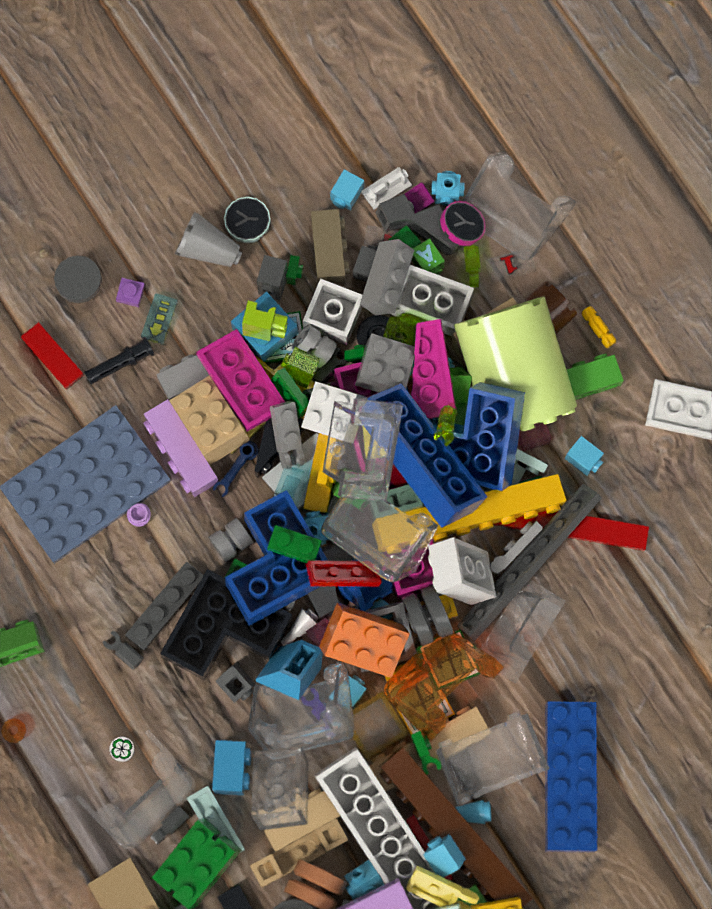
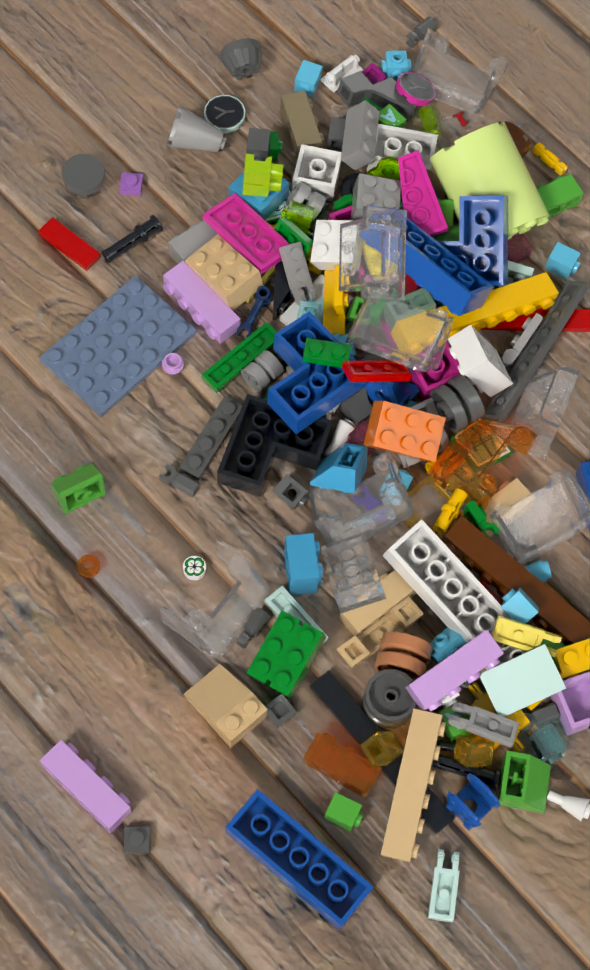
camera: 15 degrees left, 10 degrees down
clear light blue tile [141,293,178,345] -> none
clear neon green bar [433,405,457,446] -> none
none -> green plate [202,322,277,393]
none -> dark grey piece [220,38,262,79]
none -> dark grey bar [406,17,438,48]
none -> yellow pin [433,488,468,534]

